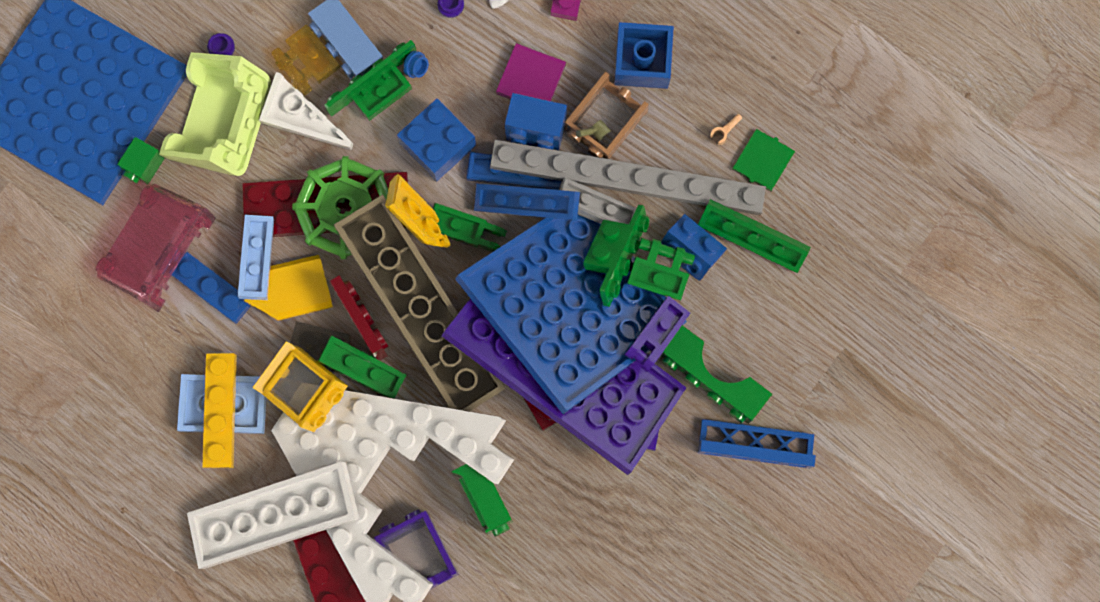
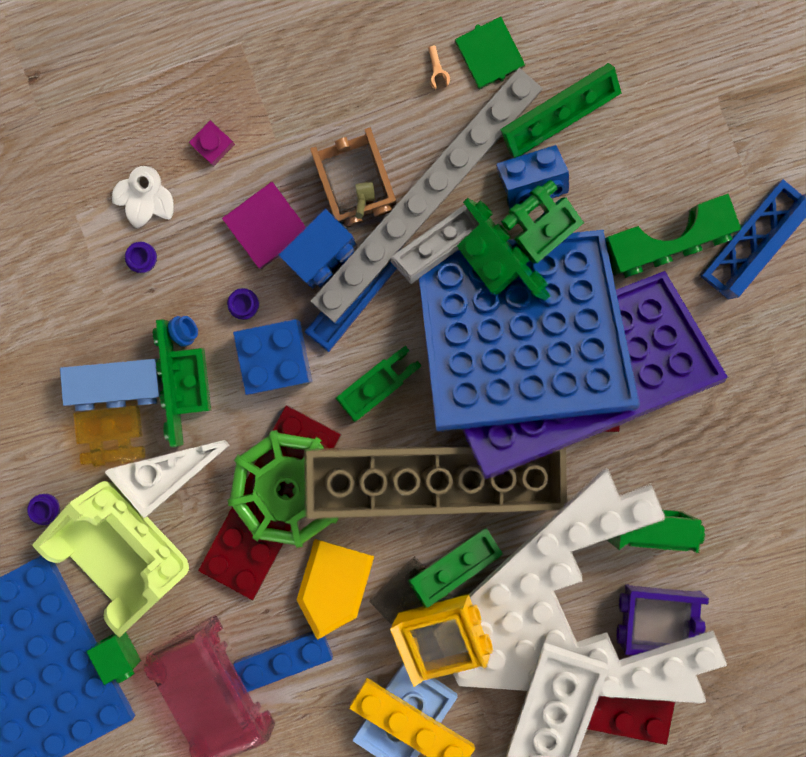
camera: 55 degrees left, 10 degrees up
light blue plate [238,215,274,300] -> none
dark red plate [330,275,389,361] -> none
yellow tile [385,174,451,248] -> none
blue plate [474,183,580,220] -> none
blue brick [614,22,674,89] -> none
dark purple plate [624,296,690,372] -> none
none -> dark purple plate [227,288,259,320]

